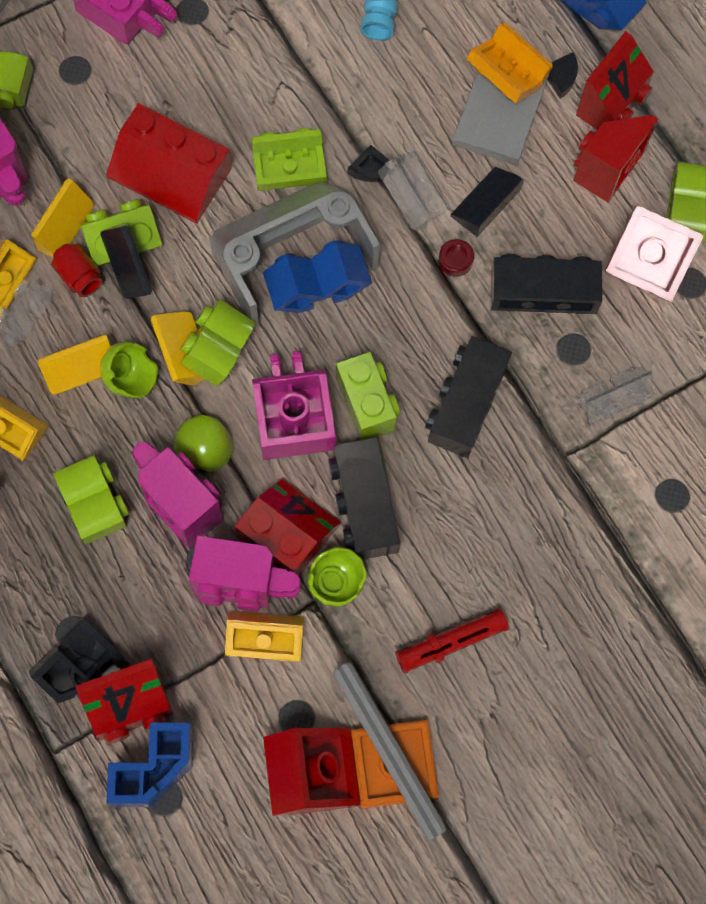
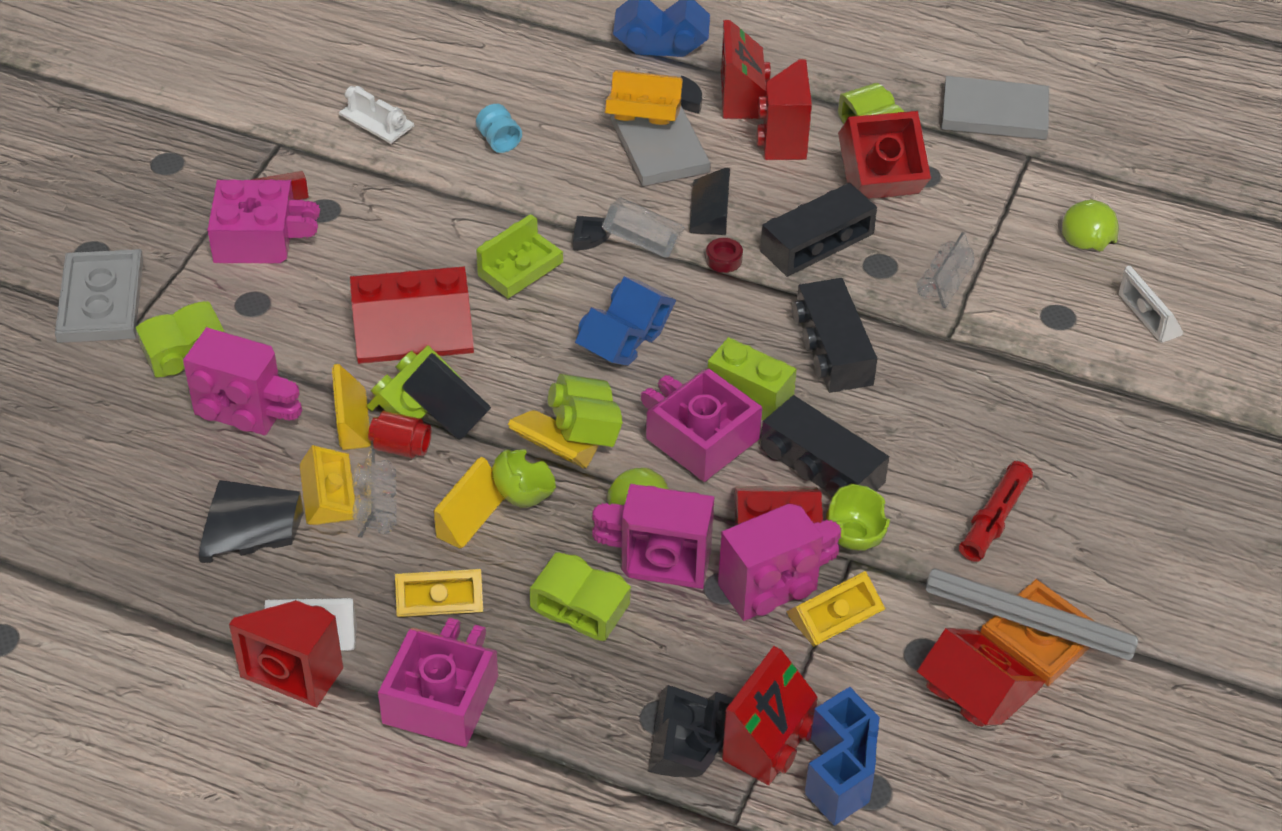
camera: 35 degrees left, 25 degrees down
light grey windscreen [210,182,380,328] -> none

